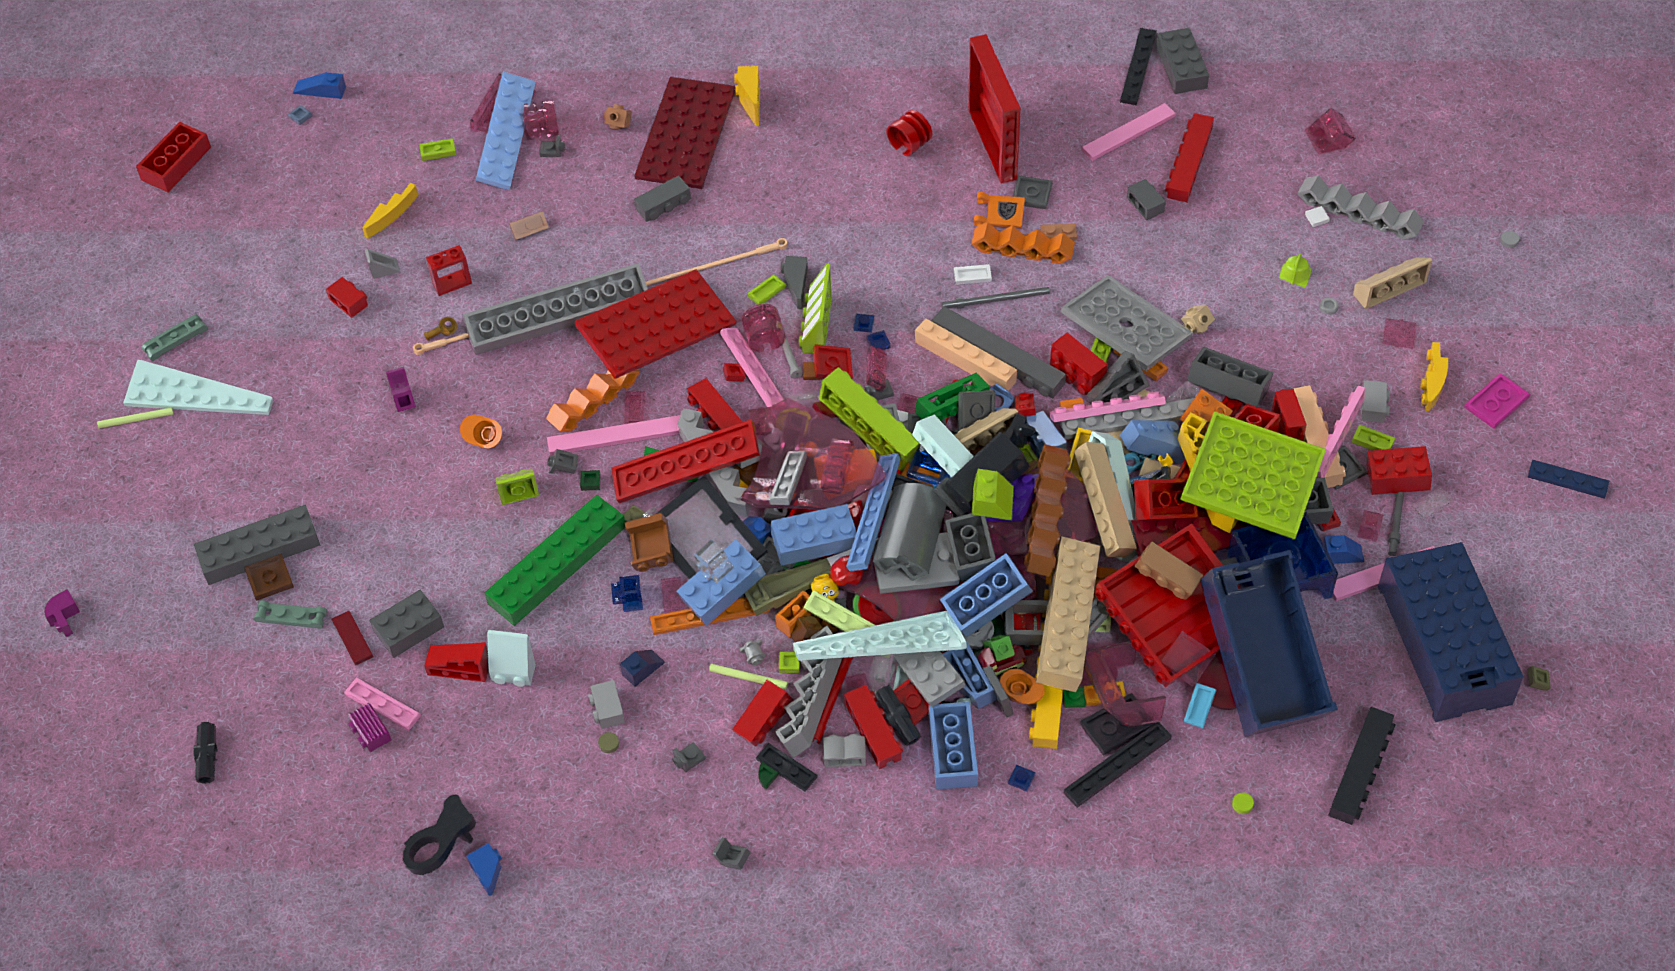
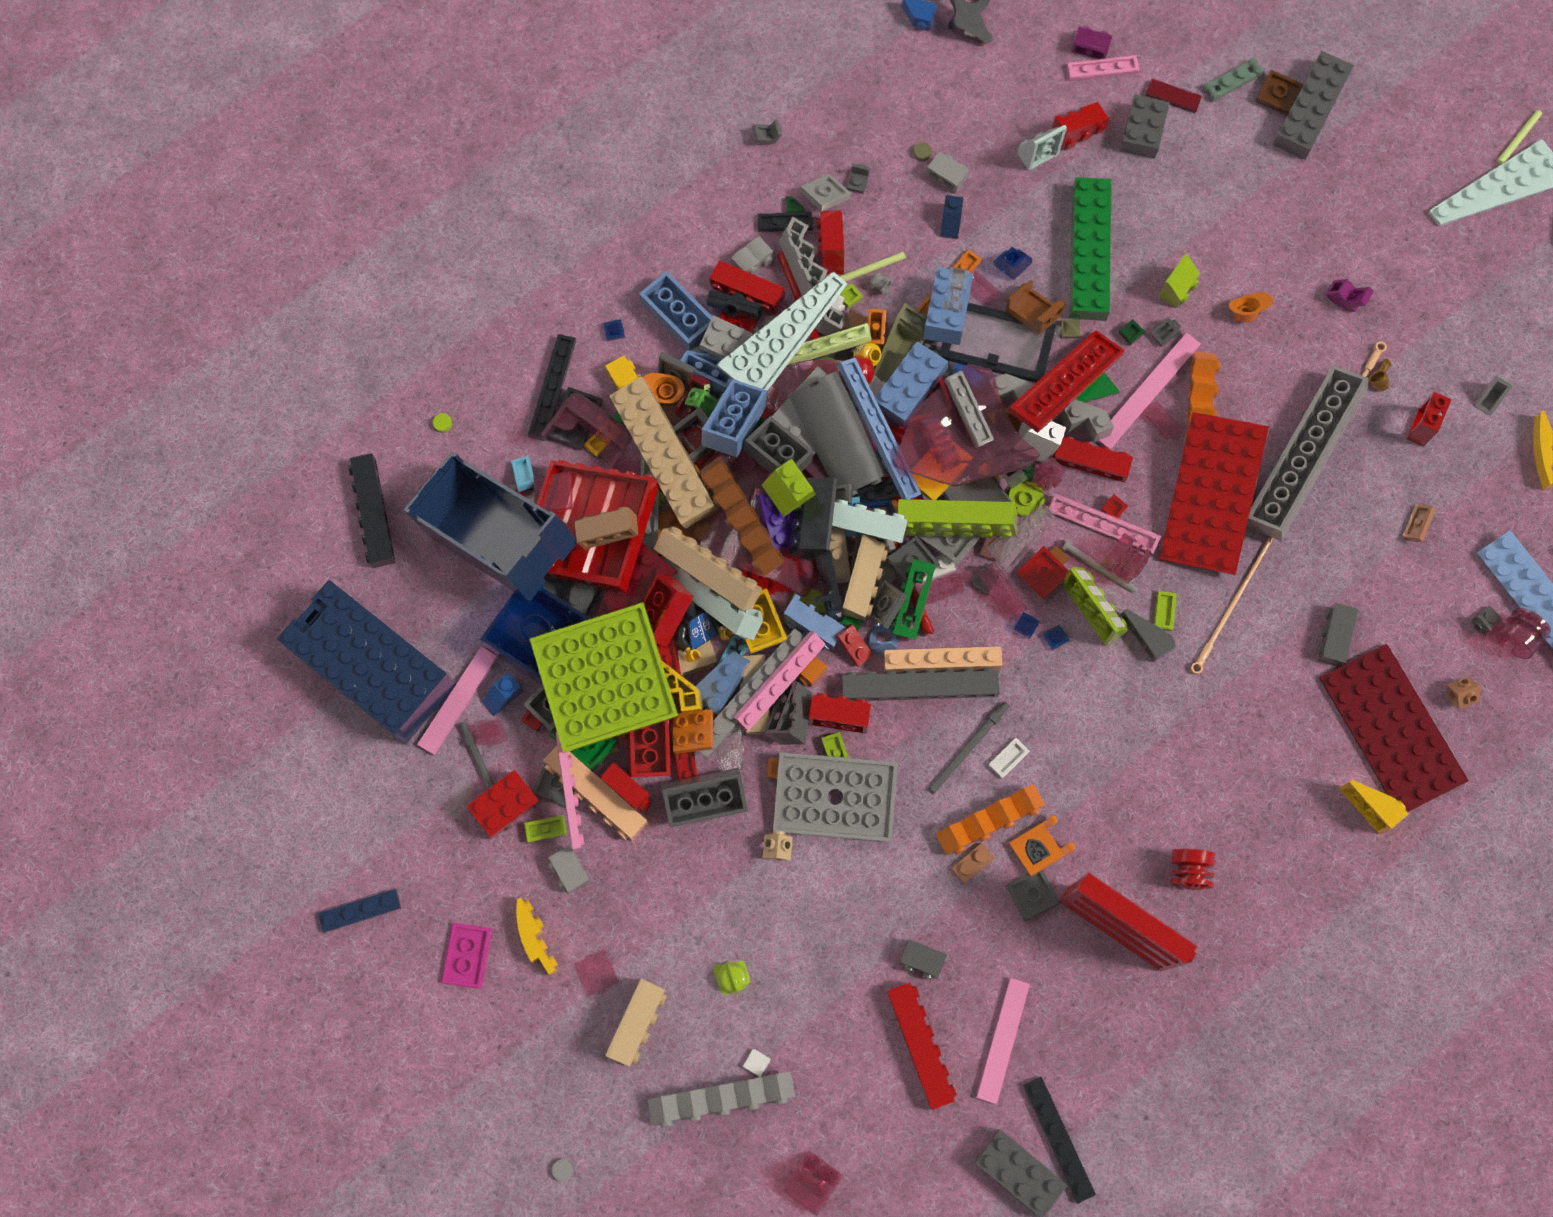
camera: 140 degrees right, 20 degrees up
red brick [326,277,368,318] -> none
light grey tile [1319,298,1339,315] -> none
olive tile [1528,666,1551,691] -> none
none -> light grey plate [800,174,851,211]

